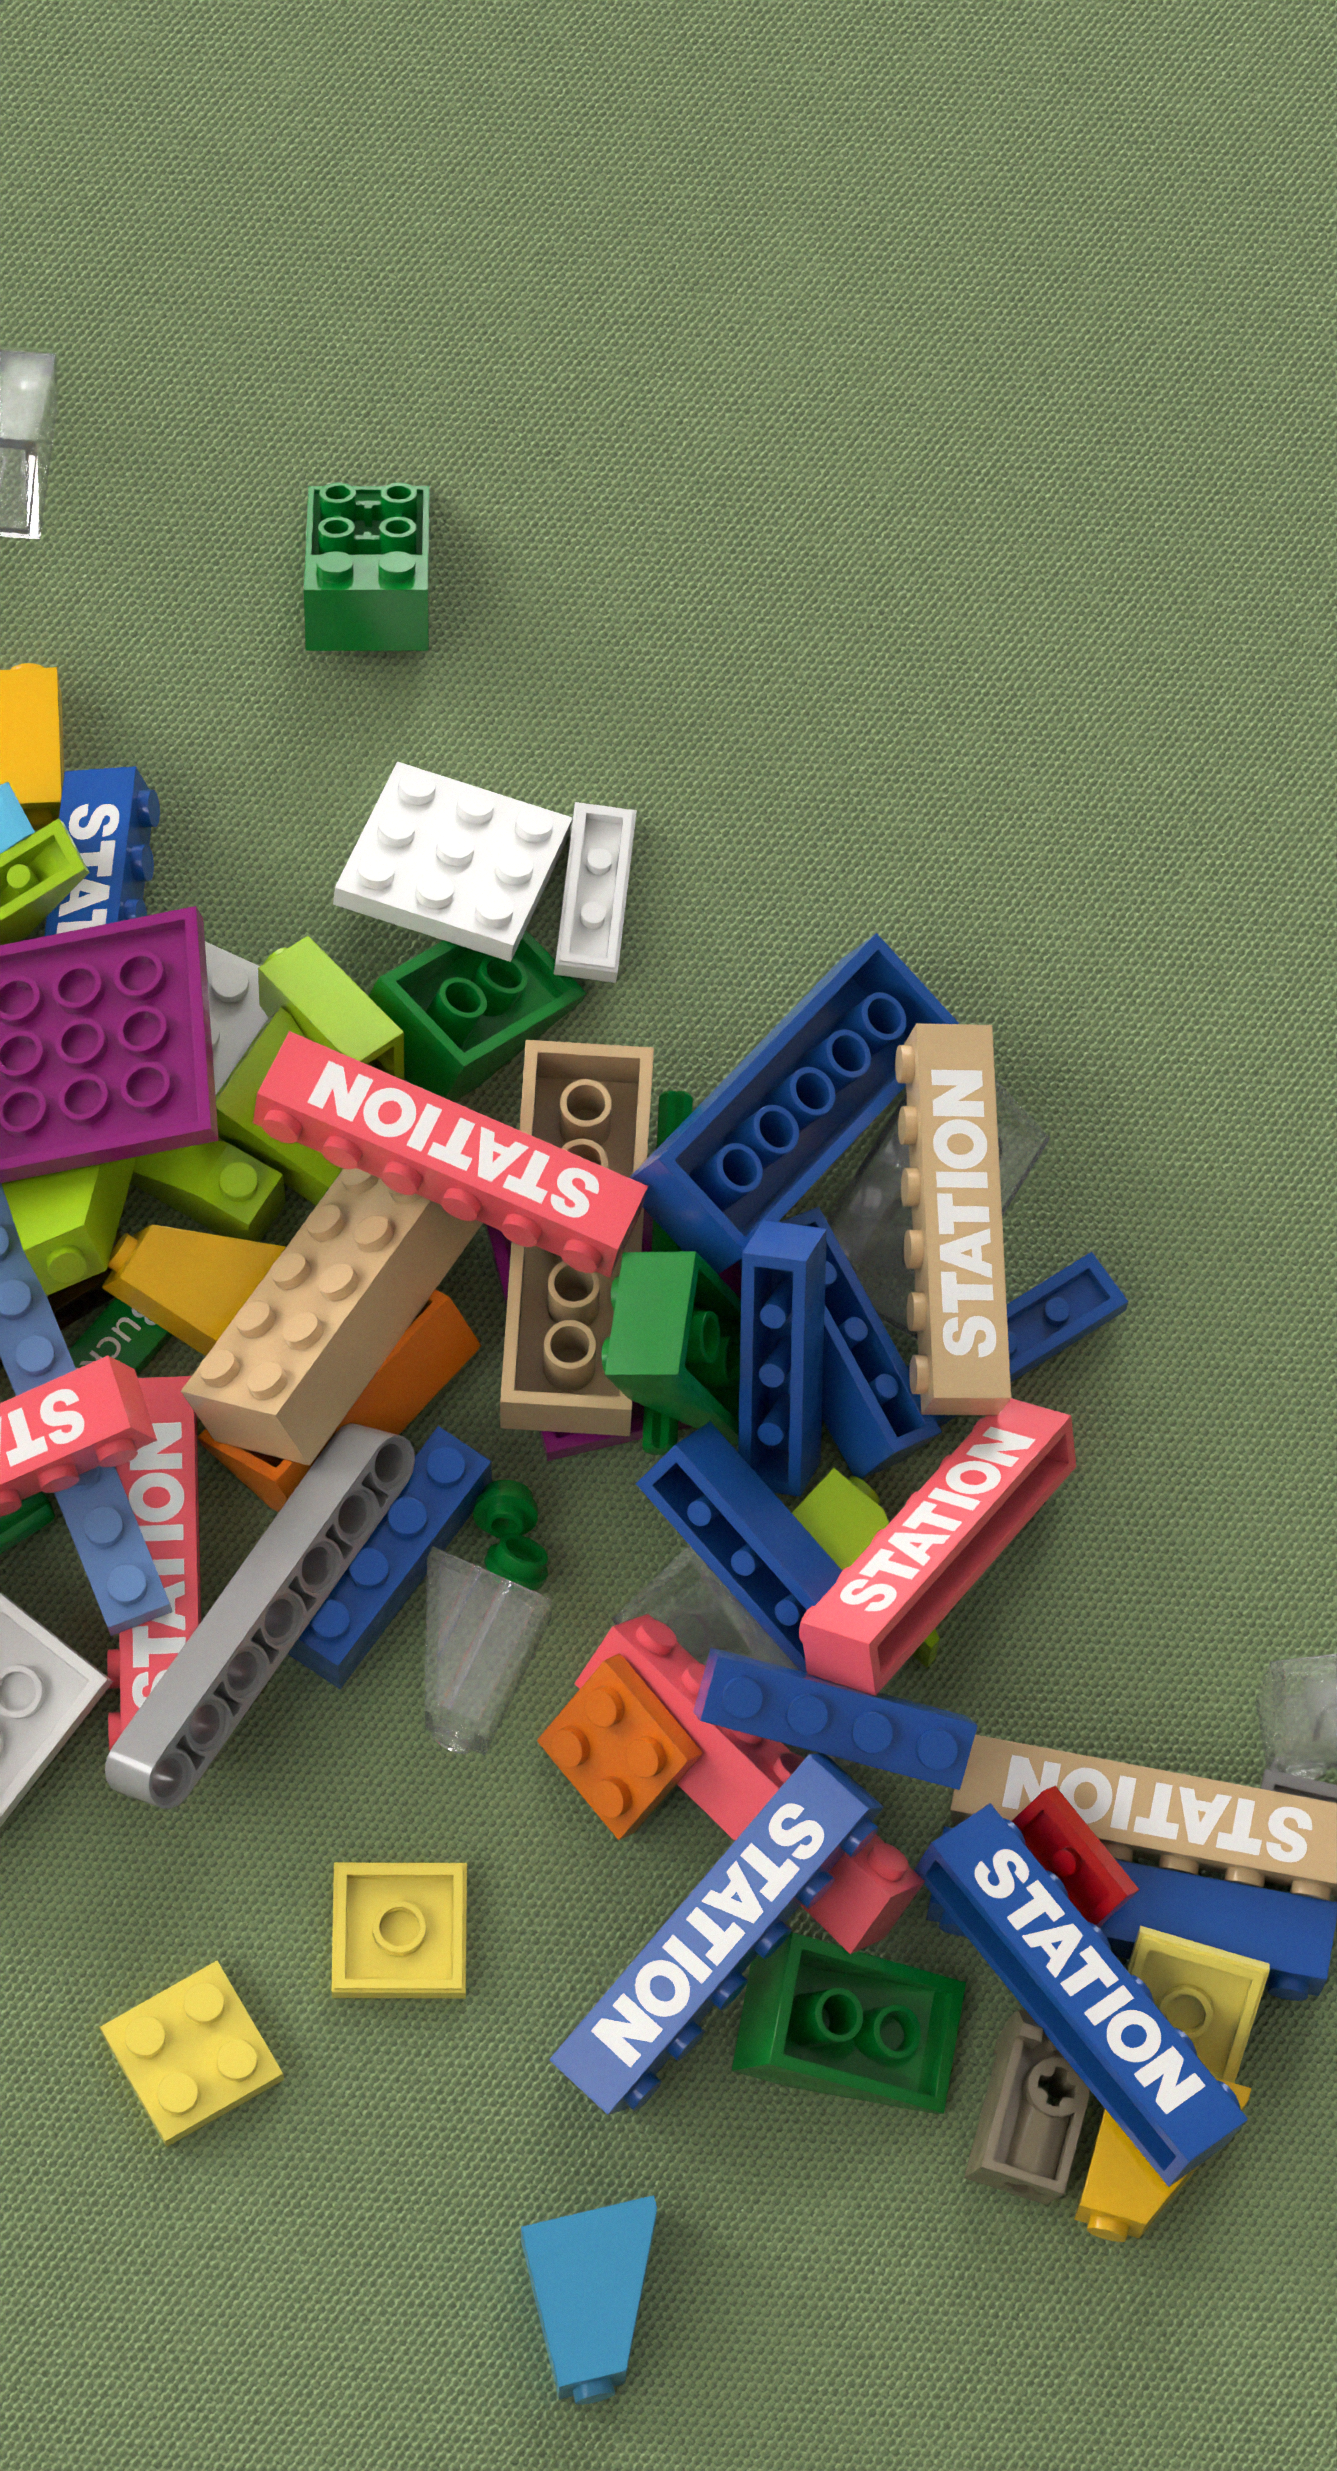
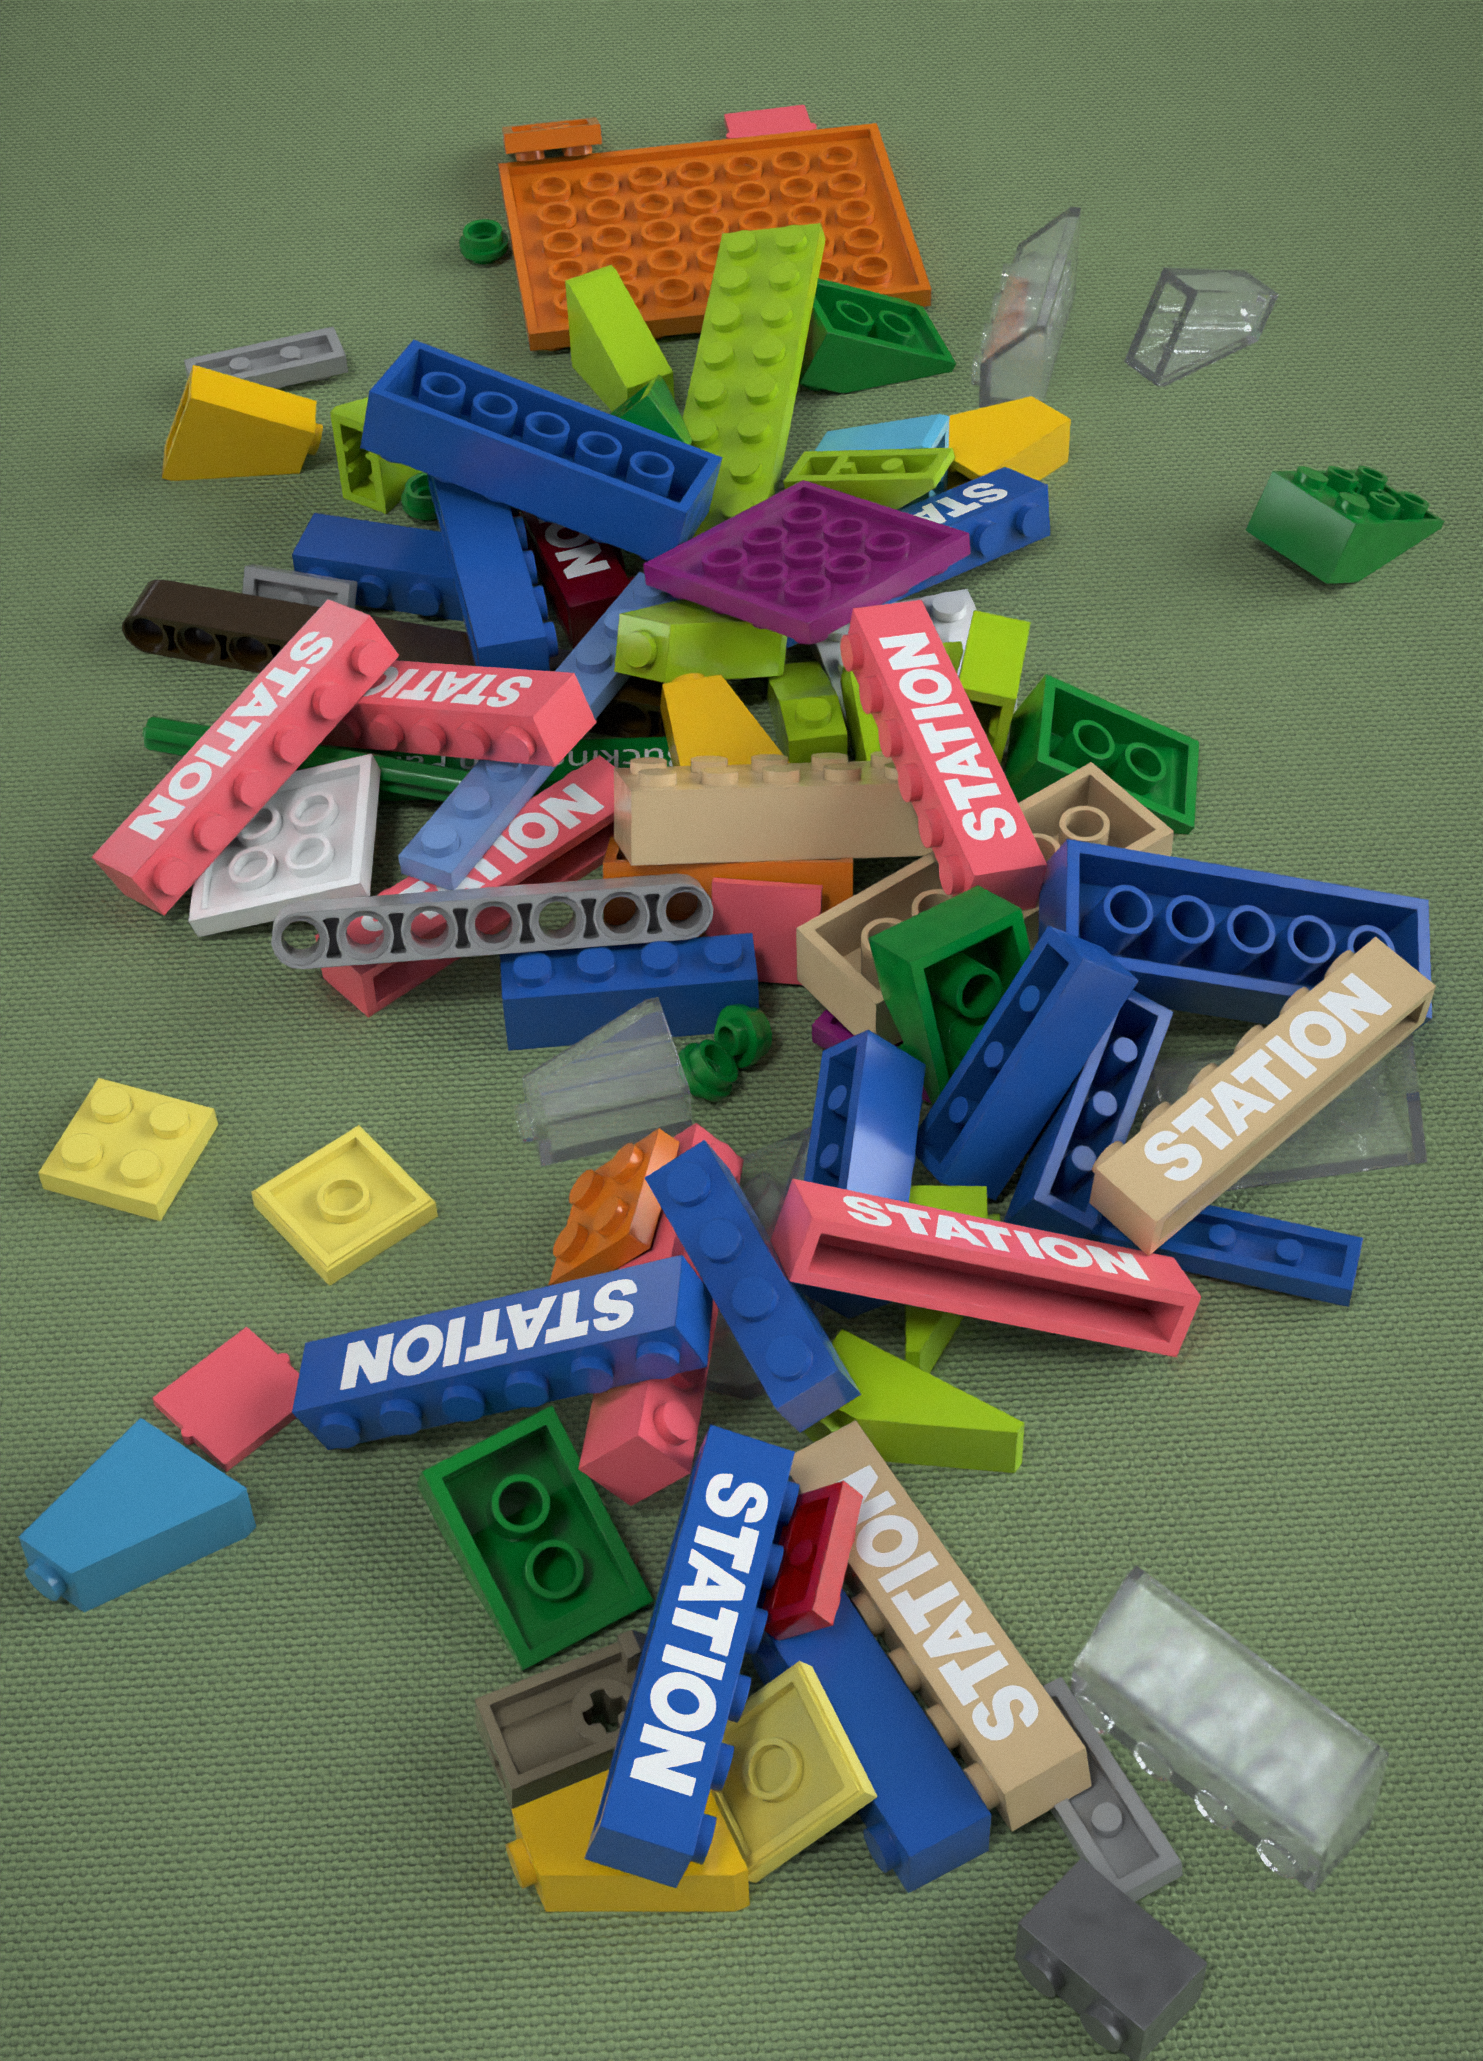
camera: 55 degrees right, 20 degrees down
white plate [333,762,572,962] -> none
white tile [554,802,637,983] -> none
none -> coral piece [152,1327,299,1472]
none -> coral piece [705,878,823,985]
none -> lime slope [804,1329,1025,1473]

